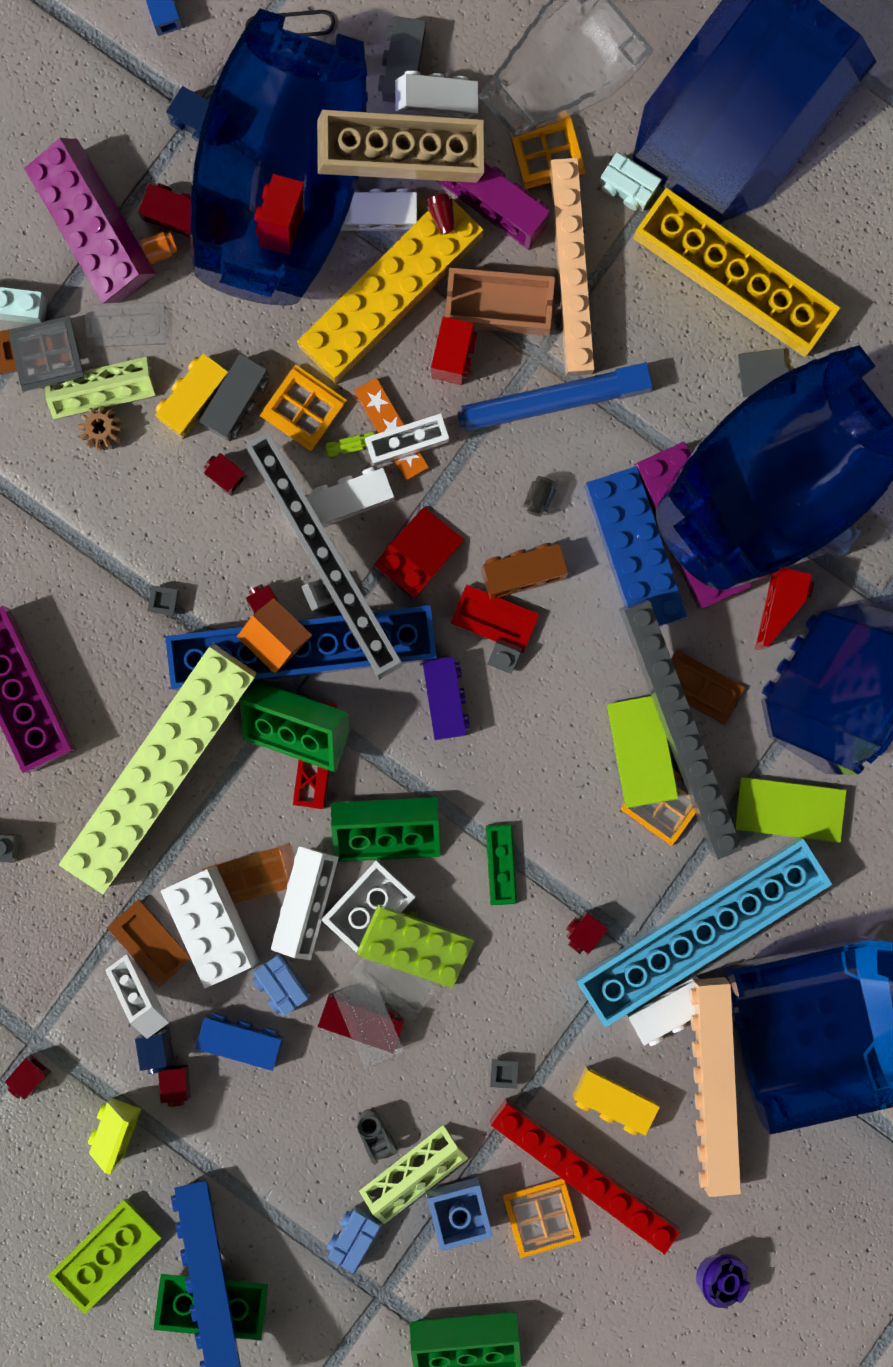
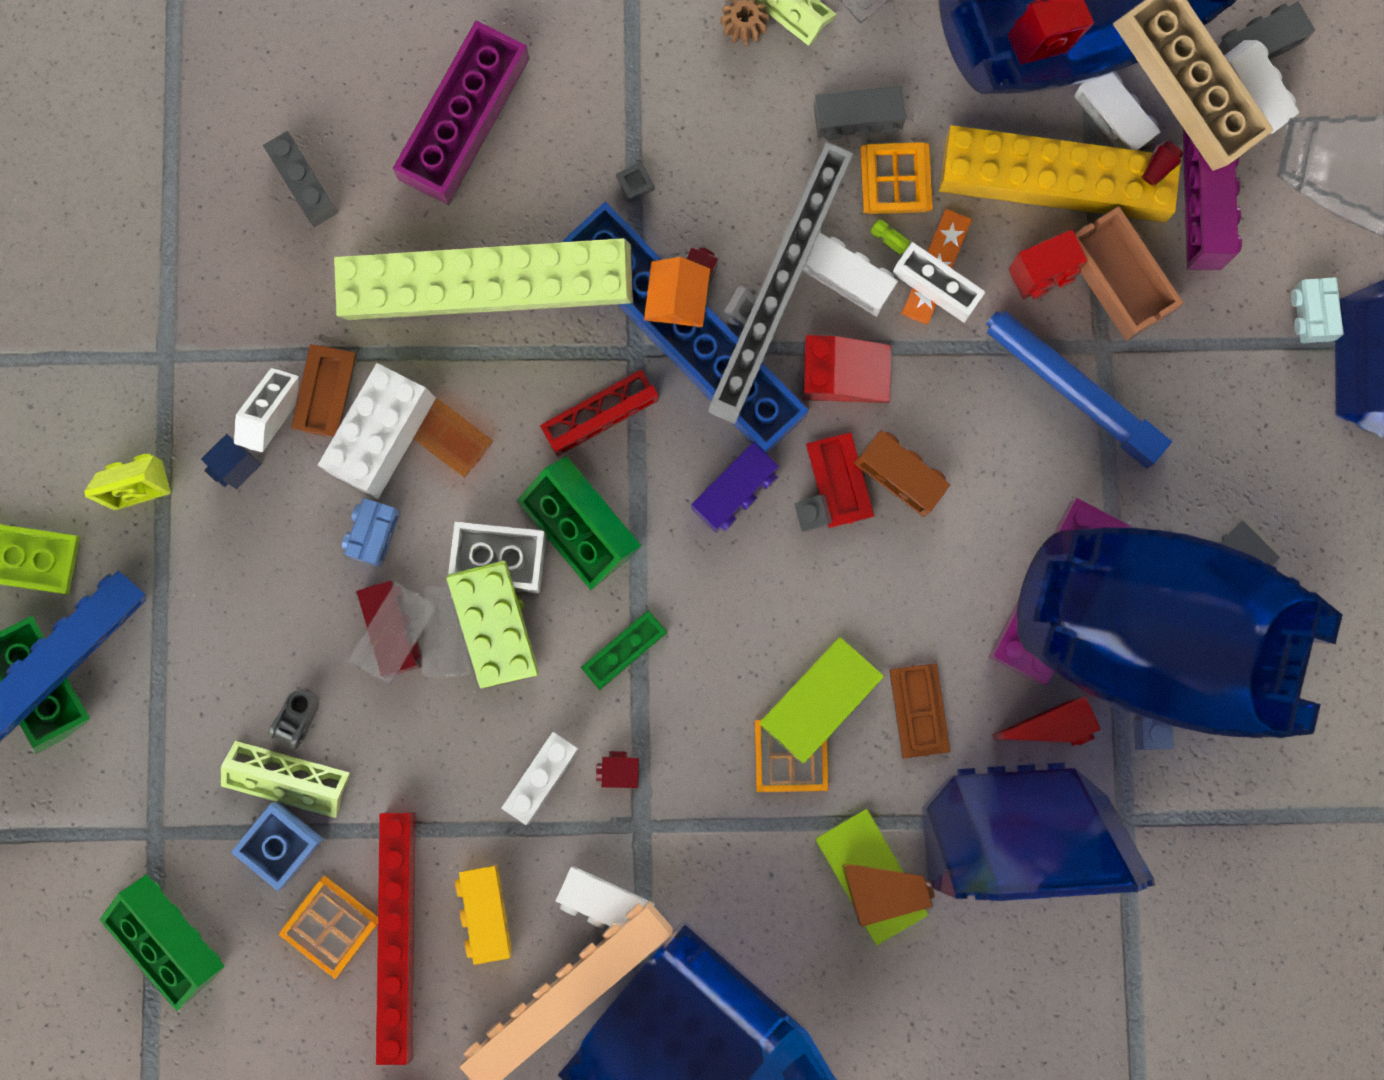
camera: 50 degrees right, 5 degrees down
dark red brick [4,1054,51,1100] -> none
yellow brick [155,353,228,439] -> none
dark red brick [158,1065,191,1107] -> none
blue brick [195,1012,284,1071] -> none
dark red brick [203,453,247,496] -> none
green slope [240,681,349,772] -> none
white brick [271,846,339,960] -> none
medium blue brick [326,1206,382,1273] -> none
dark grey plate [490,1059,519,1089] -> none
light orange piece [509,113,586,190] -> none
clear smoke brick [523,476,557,517] -> none
light nougat brick [549,158,594,376] -> none
medium azure brick [574,838,832,1028] -> none
blue brick [584,466,687,627] -> none
dark grey brick [619,599,742,860] -> none
yellow brick [633,188,840,357] -> none
none -> white brick [501,732,580,825]
none -> dark orange slope [842,863,935,927]

